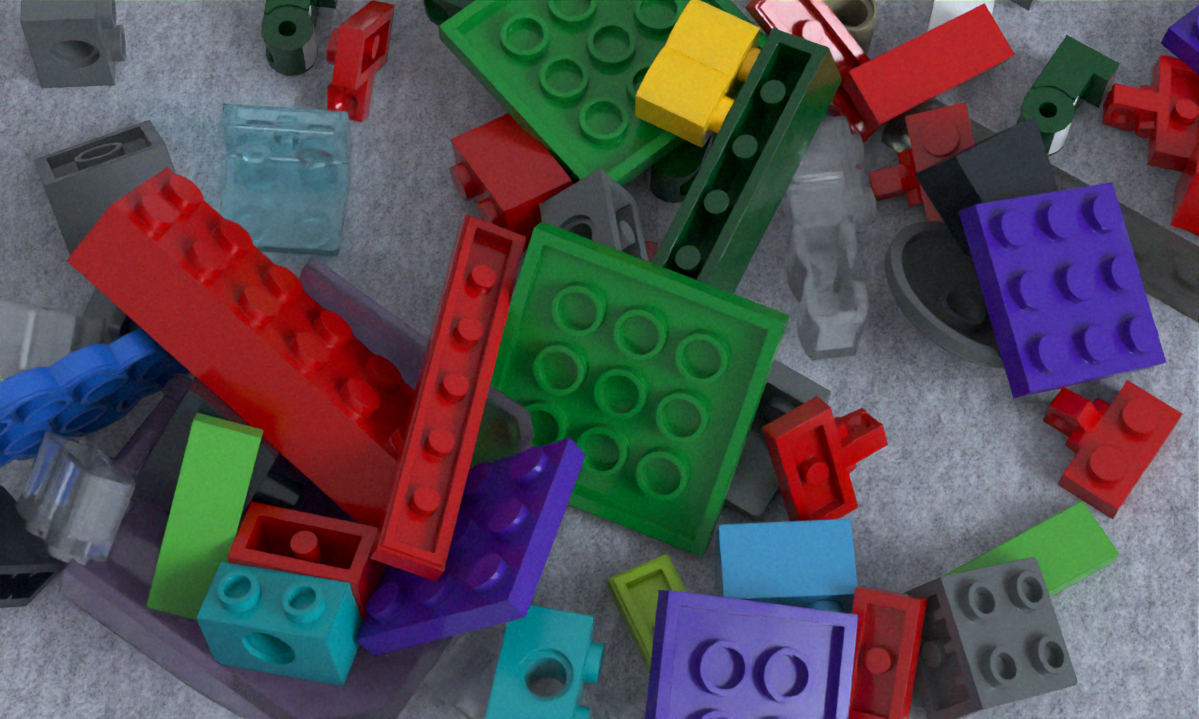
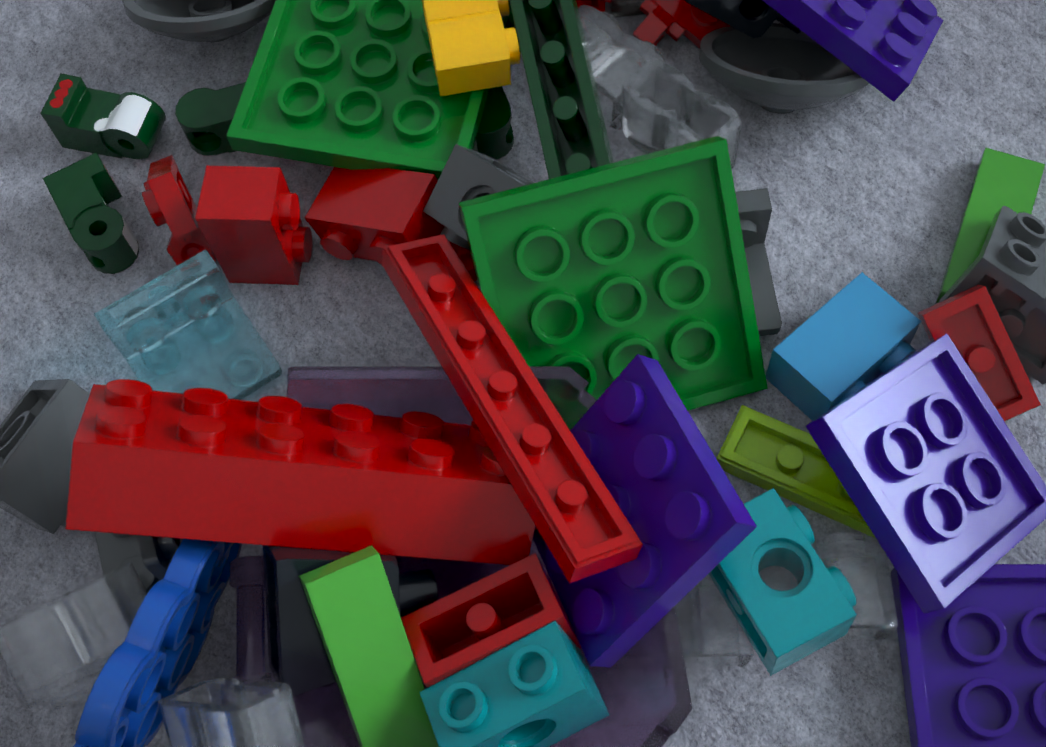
camera: 30 degrees left, 0 degrees up
red hinge [762,396,888,521] -> none
red hinge [1043,380,1182,519] -> none
none -> red brick [195,165,313,285]

